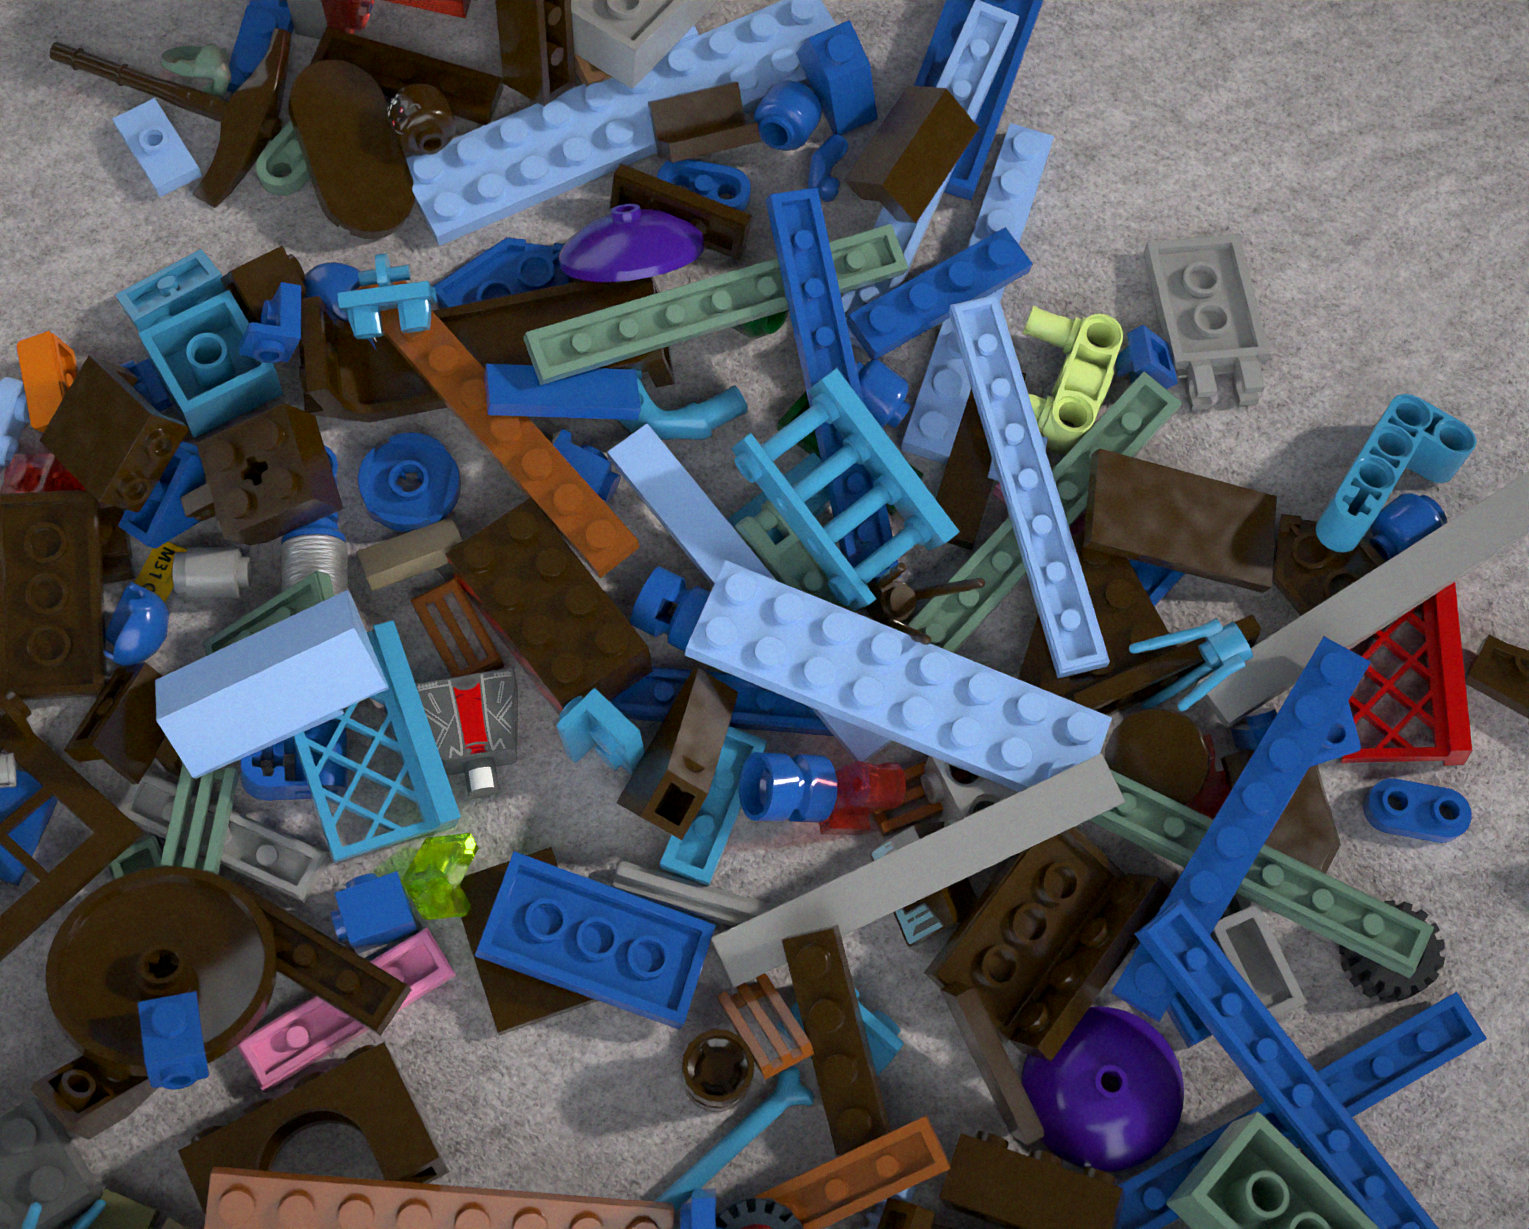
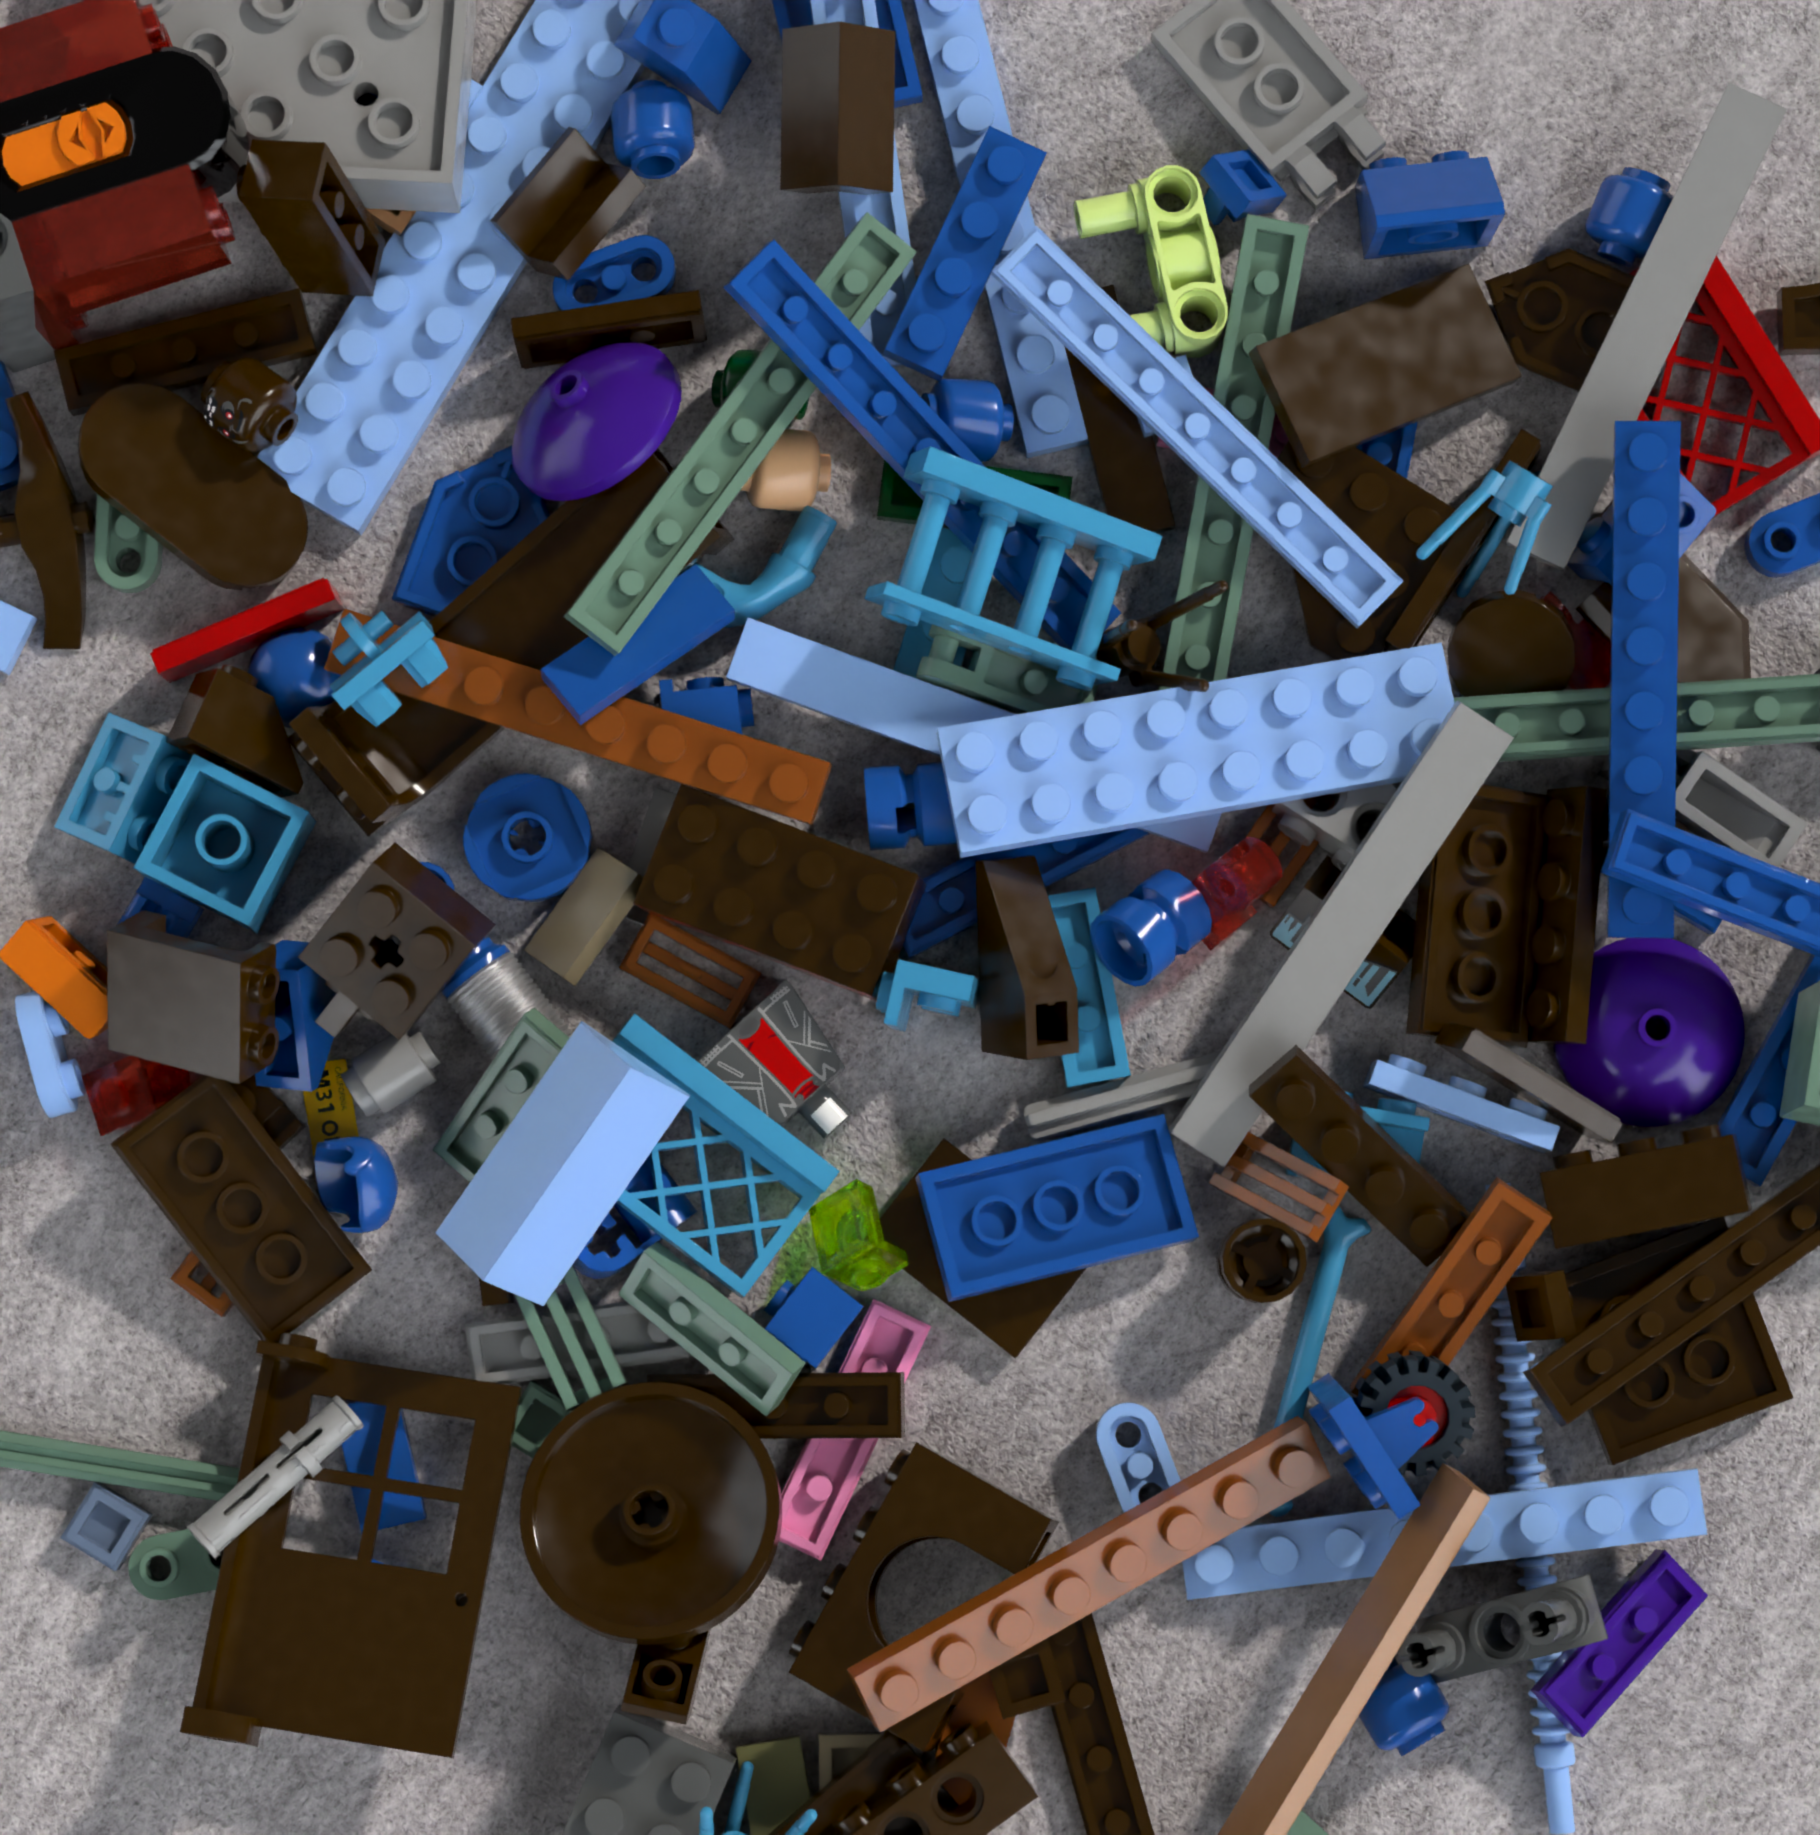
camera: 25 degrees left, 15 degrees up
dark brown panel [63,662,166,785] -> none
blue bracket [138,992,209,1089] -> none
blue bracket [239,282,301,363] -> none
blue arm [807,134,849,202] -> none
dark azure beam [1315,394,1477,552] -> none
none -> red tile [150,577,344,683]
none -> sand green plate [618,1241,805,1416]
none -> light nougat head [740,429,831,512]
none -> light blue plate [1095,1402,1181,1513]
none -> blue slope [1355,151,1505,260]
none -> light blue plate [1362,1054,1560,1153]

